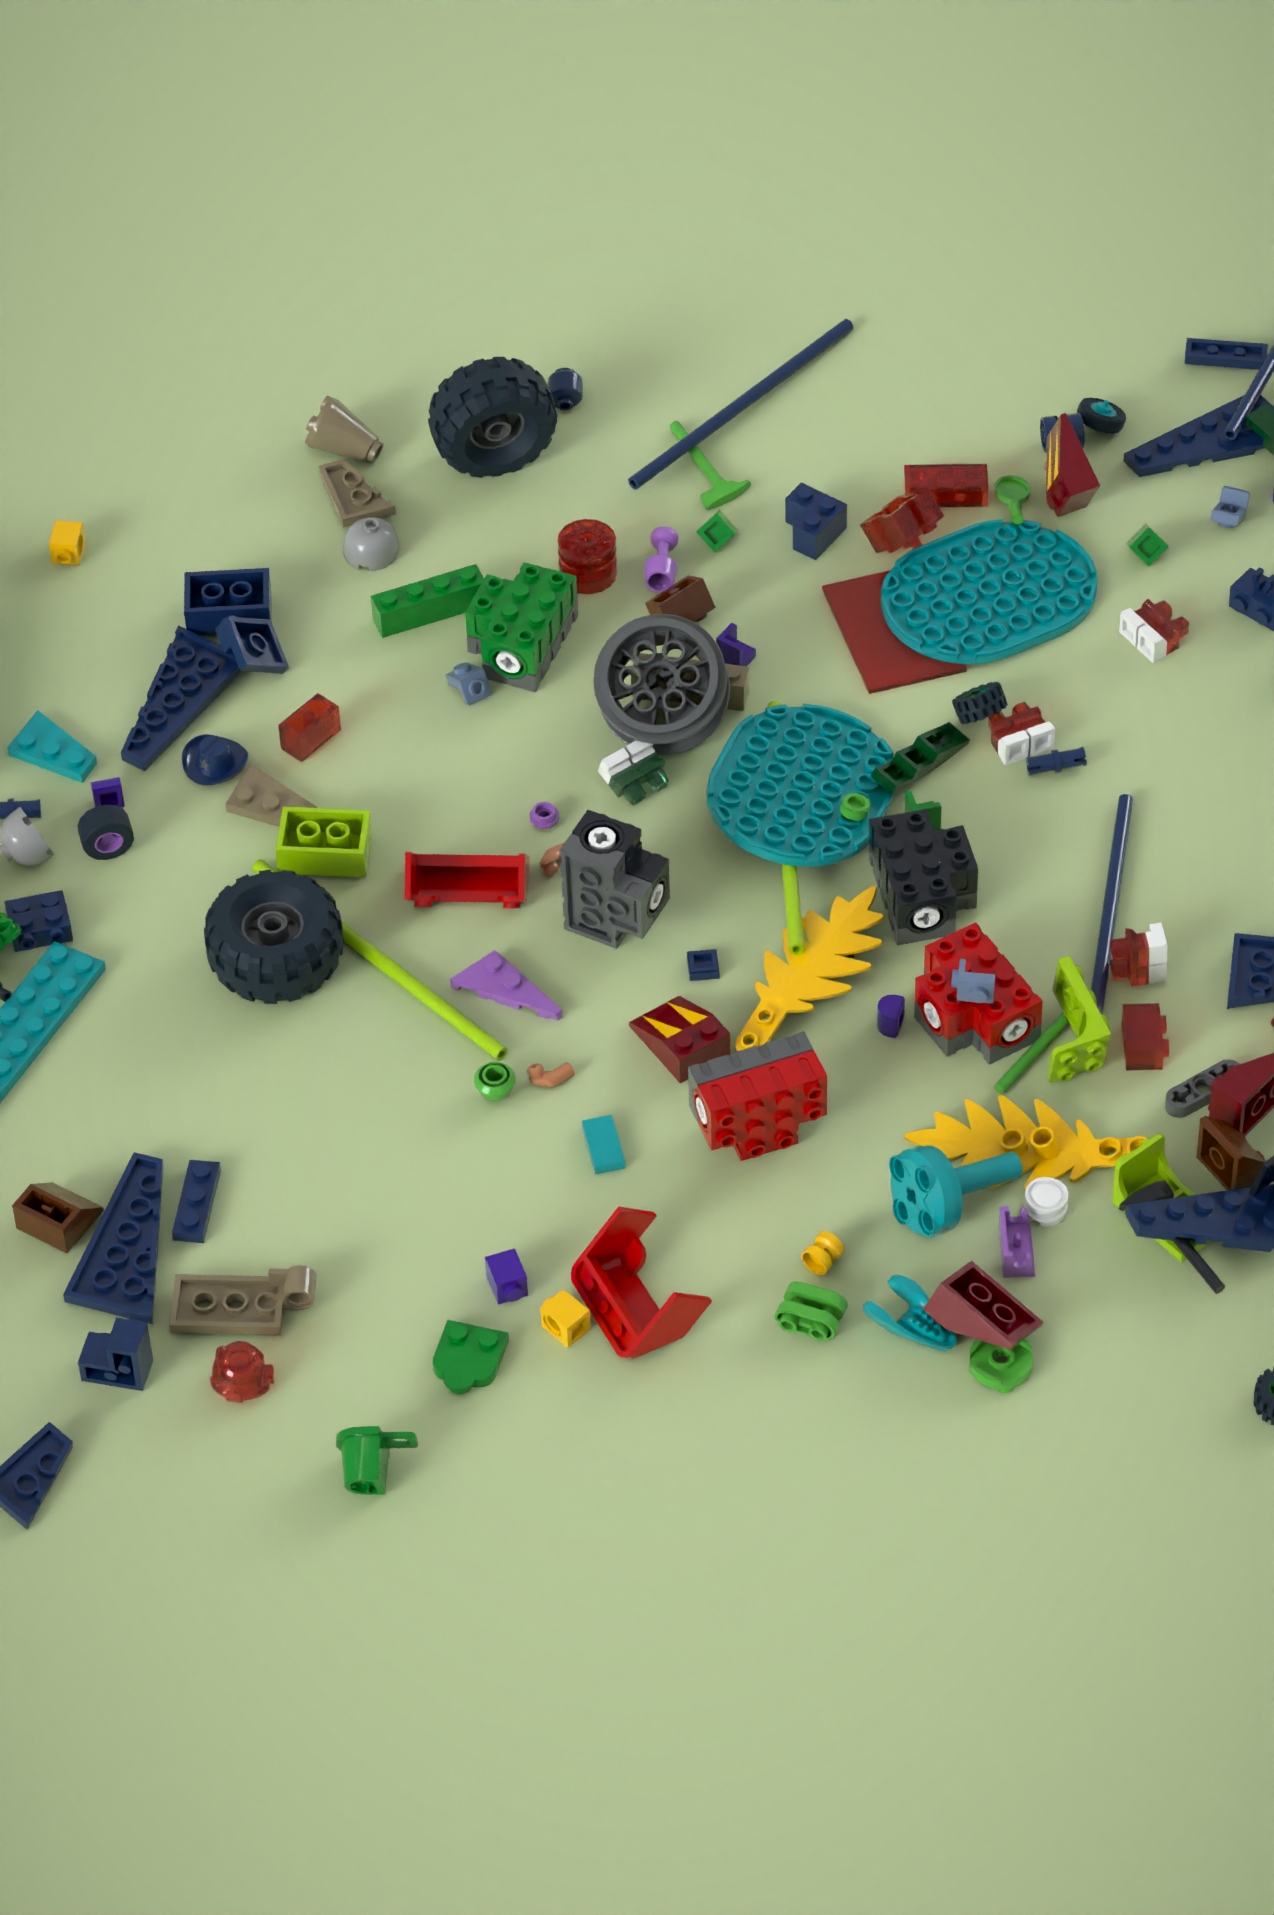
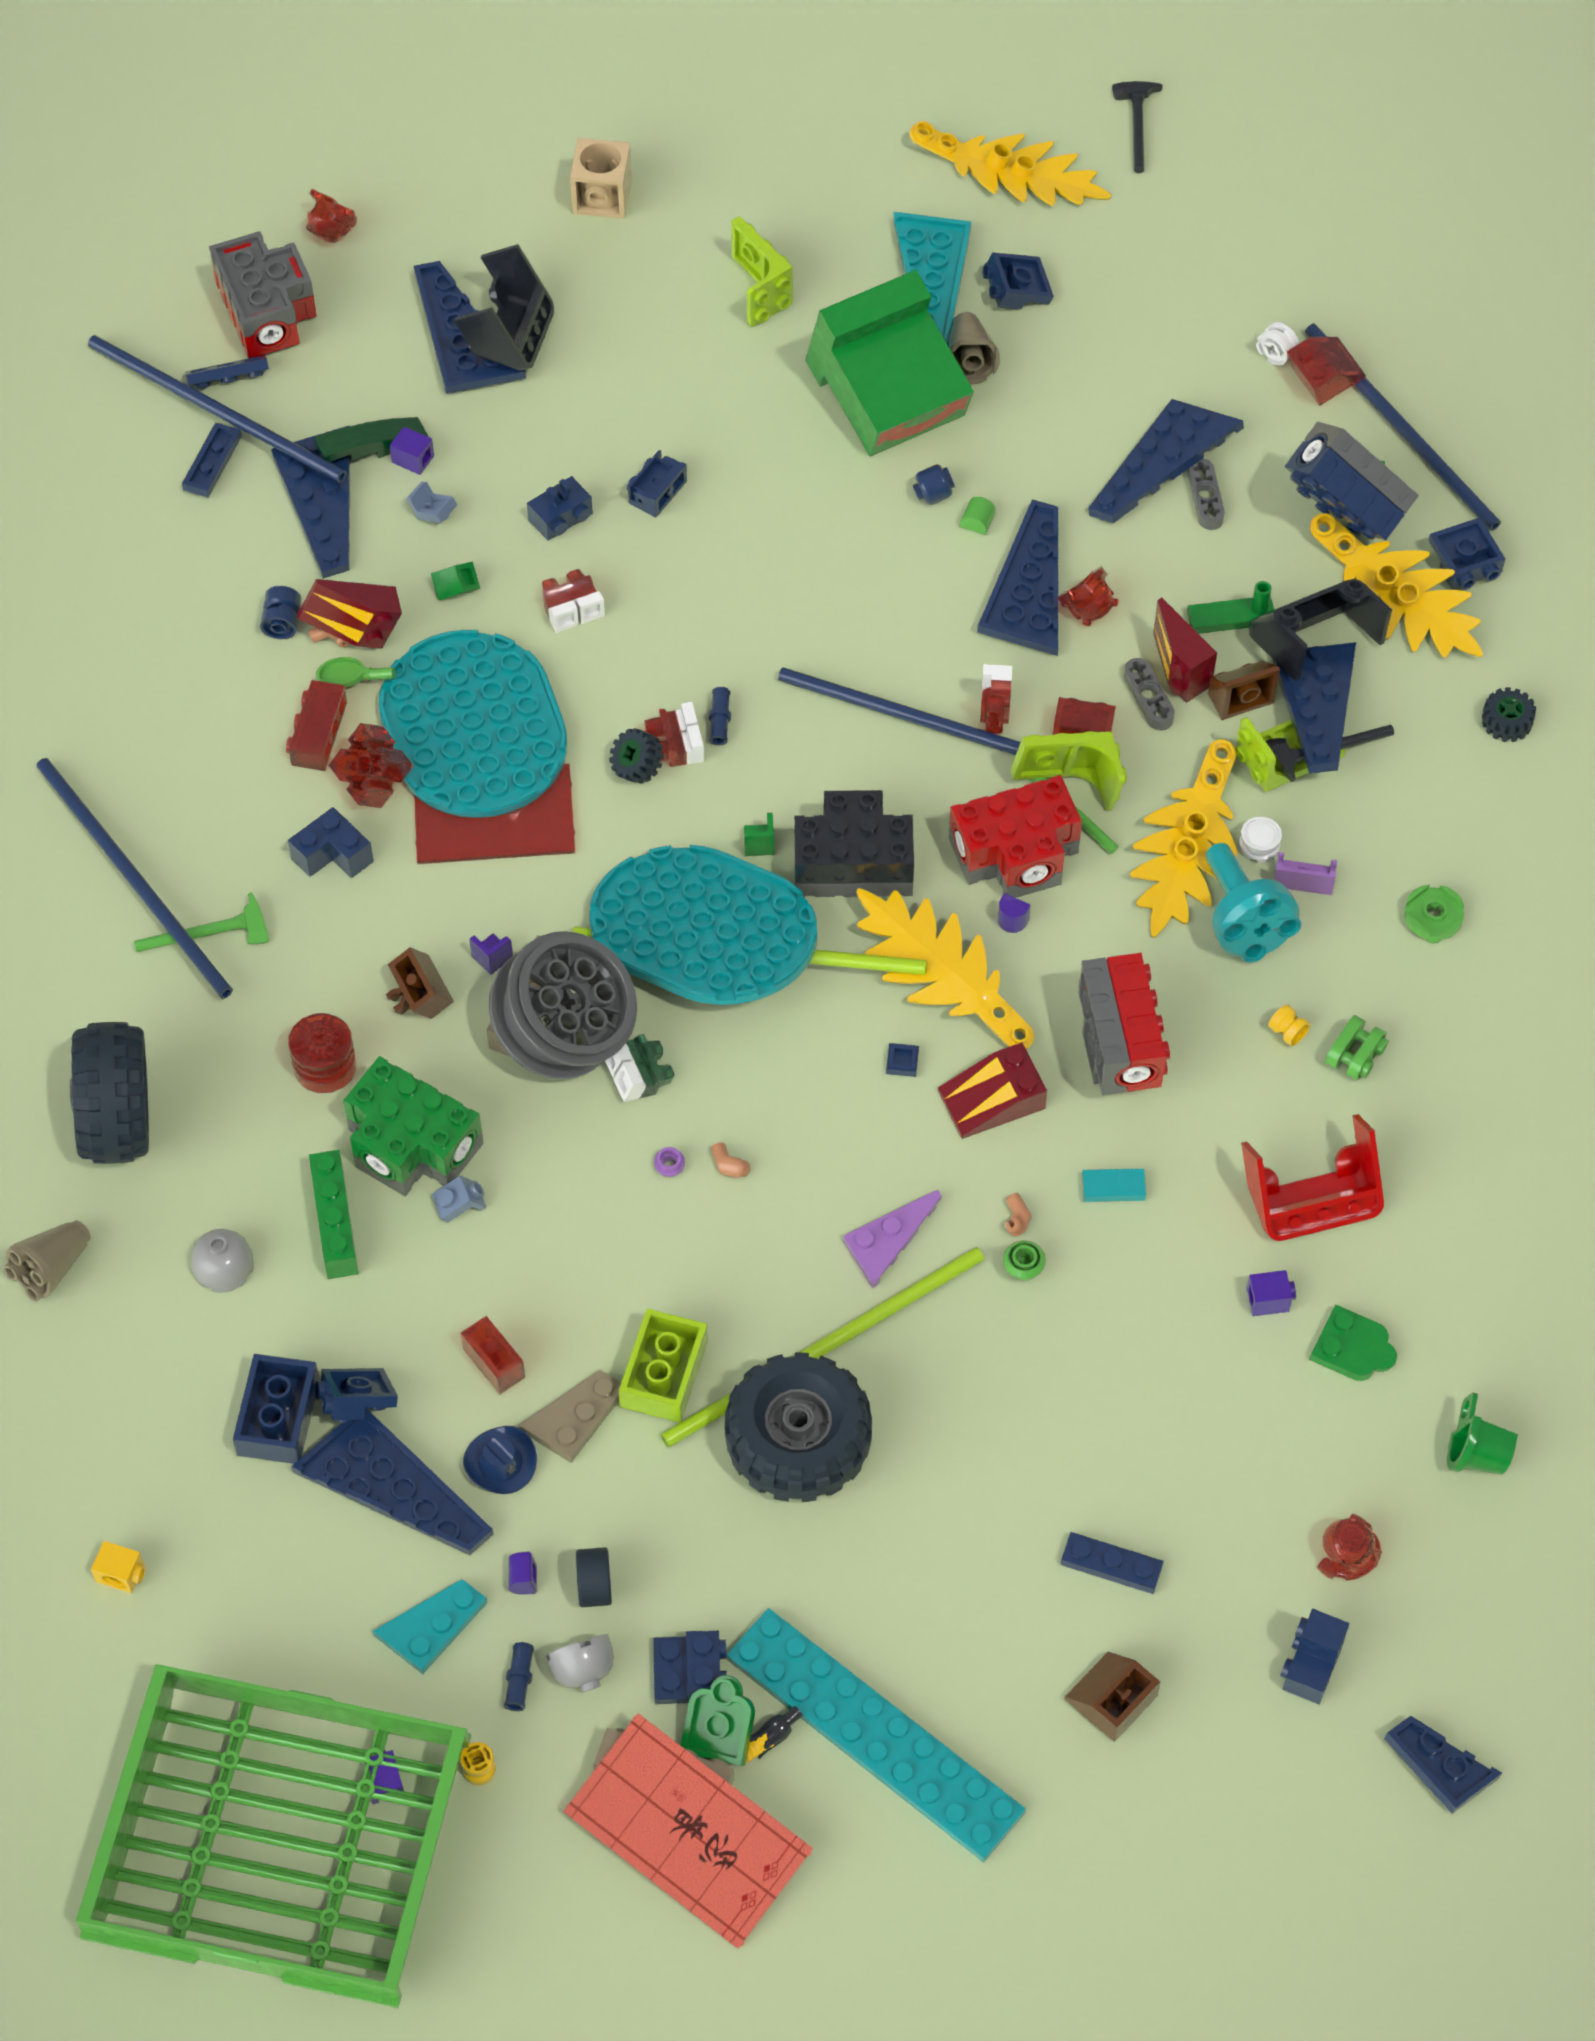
camera: 80 degrees left, 10 degrees up
dark blue wing [63,1152,164,1324] -> none
dark tan hinge [169,1265,317,1335] -> none
dark tan wing [318,459,396,528] -> none
red windscreen [404,852,530,909] -> none
yellow brick [540,1289,591,1347] -> none
dark blue head [547,368,583,410] -> none
dark grey piece [560,810,670,949] -> none
medium lavender piece [644,527,679,592] -> none
green panel [696,509,738,552] -> none
bright green tile [840,793,871,821] -> none
teal animal [863,1275,957,1351] -> none
dark green slope [871,722,970,795] -> none
dark red slope [924,1260,1044,1350] -> none
sand blue bracket [951,959,995,1004] -> none
black wheel [1077,397,1126,434] -> none

